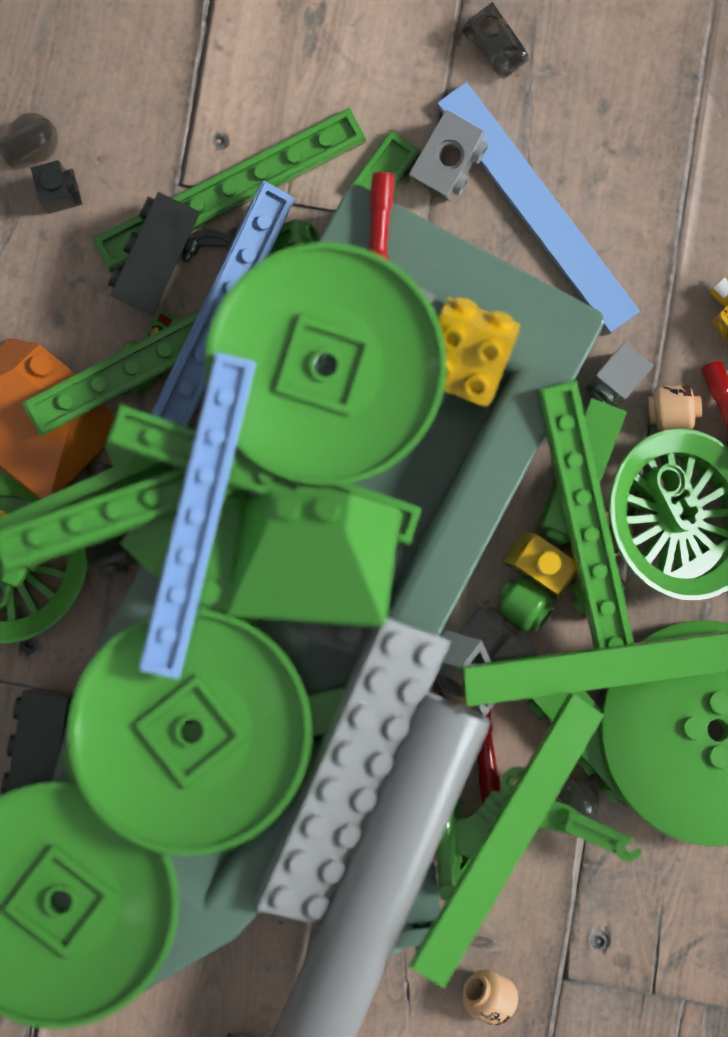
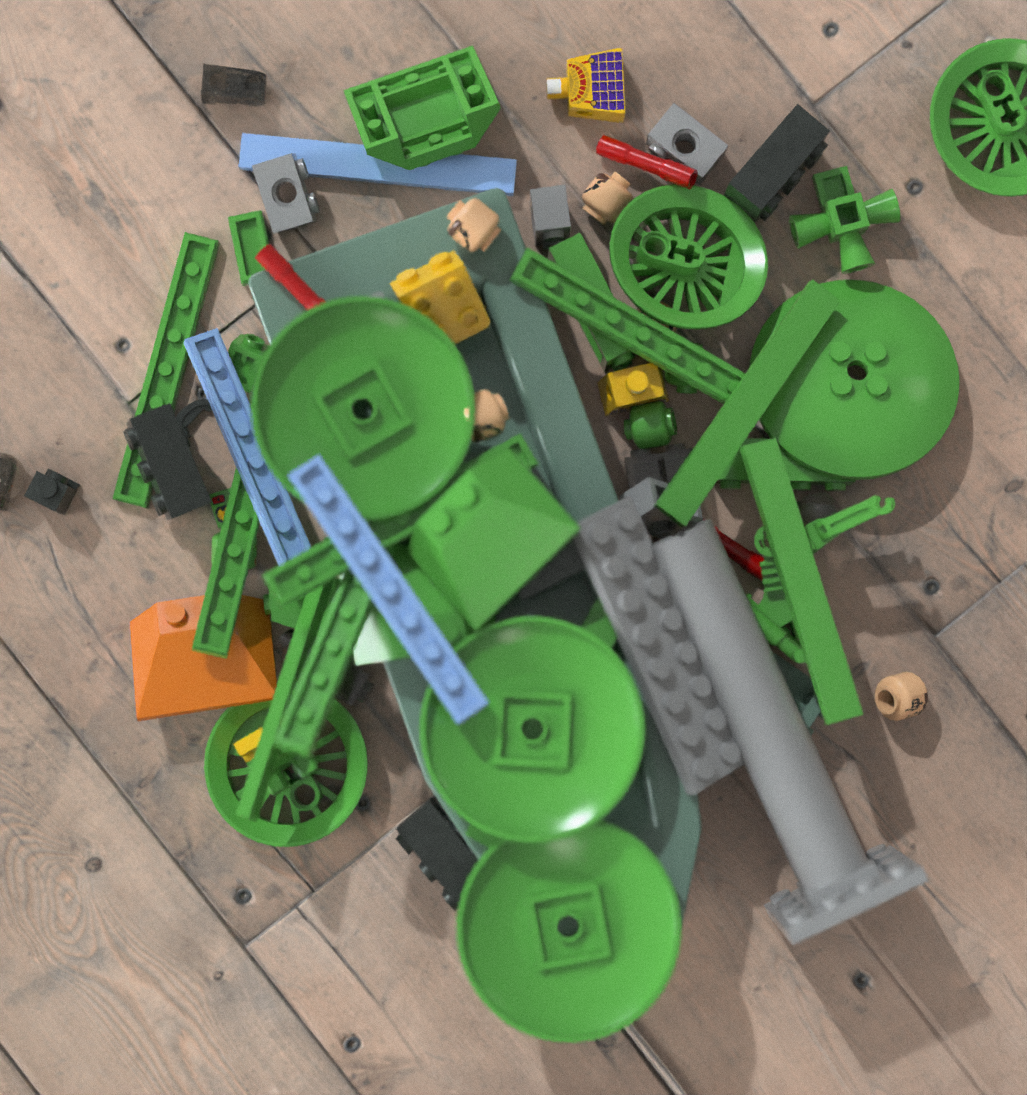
camera: 45 degrees left, 0 degrees up
none -> bright green slope [343,46,501,170]
none -> light nougat head [446,198,502,252]
none -> light nougat head [464,389,509,443]

